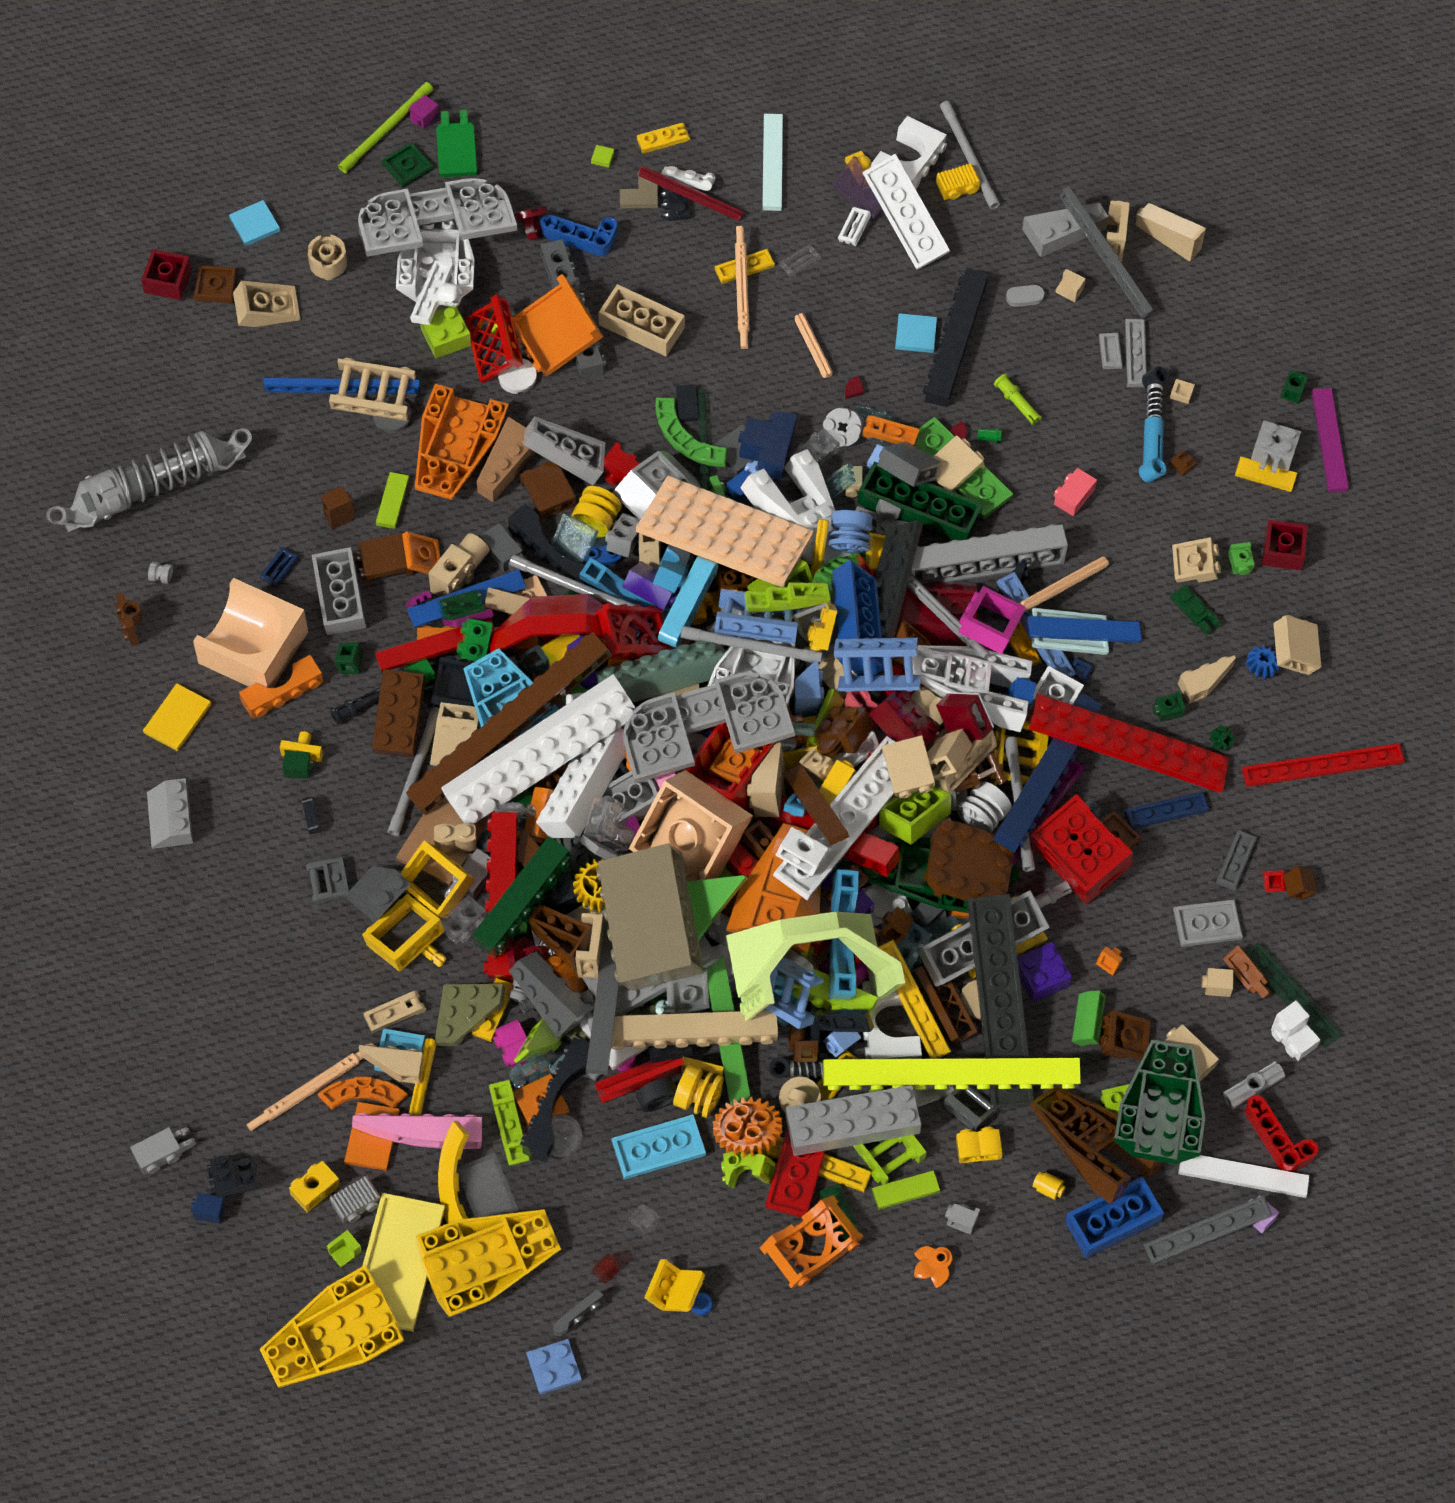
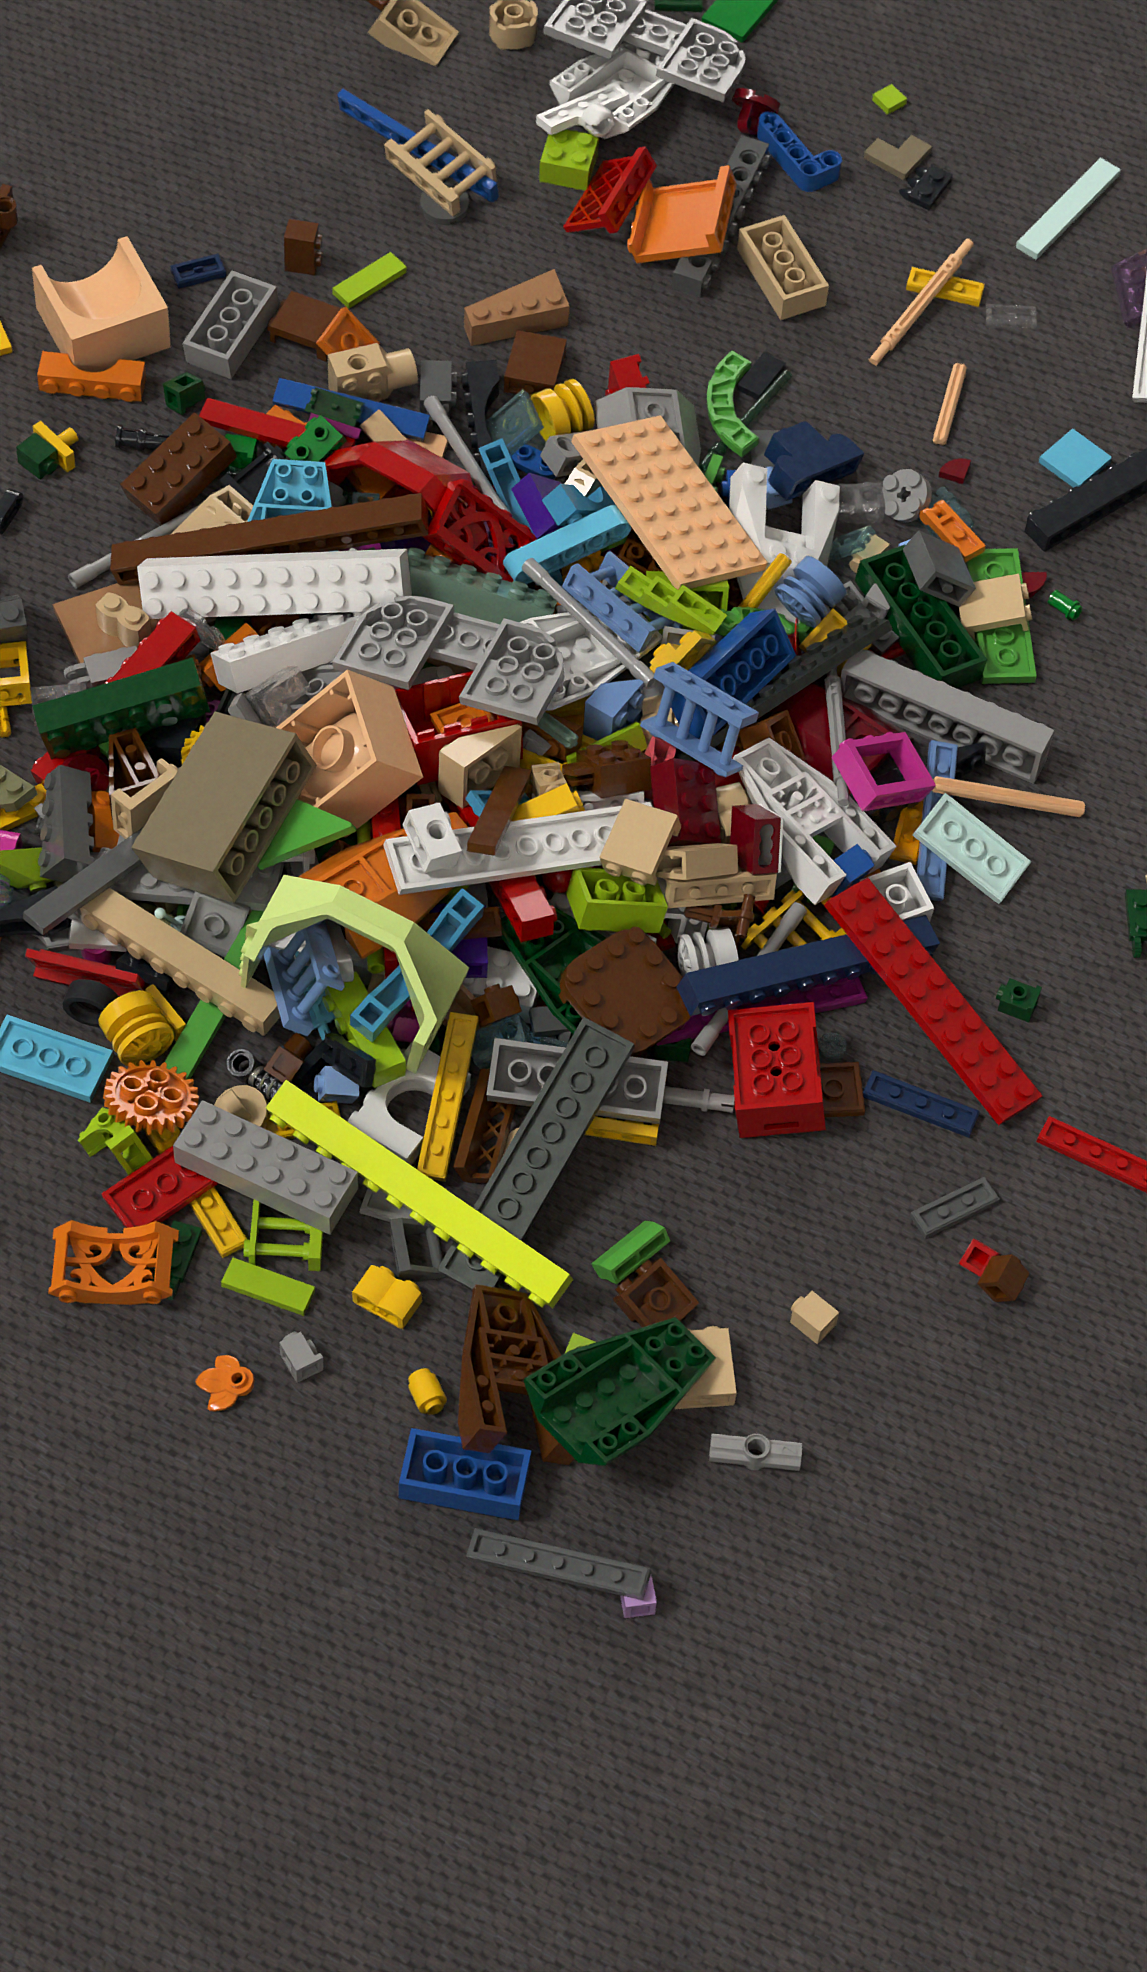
camera: 35 degrees right, 5 degrees down
piece [46,428,252,532] -> none
light grey wheel [148,561,173,584] -> none
yellow window [400,840,476,919] -> none
magenta tile [406,590,432,608] -> none
orange wedge [415,384,509,500] -> none
white tile [498,358,537,394] -> none
light grey wedge [523,416,605,485] -> none
yellow hinge [637,123,690,154] -> none
dark red axle [638,166,743,221] -> none
white plate [661,166,715,191] -> none
white tile [838,207,871,246] -> none
lime pin [994,374,1042,425] -> none
dark purple brick [1017,942,1072,1002] -> none
blue tile [1026,616,1141,643] -> none
coral brick [1054,468,1097,516] -> none
dark blue tile [1072,658,1093,684] -> none
orange tile [1096,947,1123,976] -> none
light grey tile [1173,899,1243,947] -> none
tan slope [1178,655,1236,704] -> none
white tile [1178,1155,1309,1198] -> none
dark green gear [1209,725,1235,751] -> none
dark orange hinge [1223,945,1272,999] -> none
red beam [1245,1095,1318,1172] -> none
clear green tile [1246,942,1341,1048] -> none
white brick [1271,1001,1320,1061] -> none

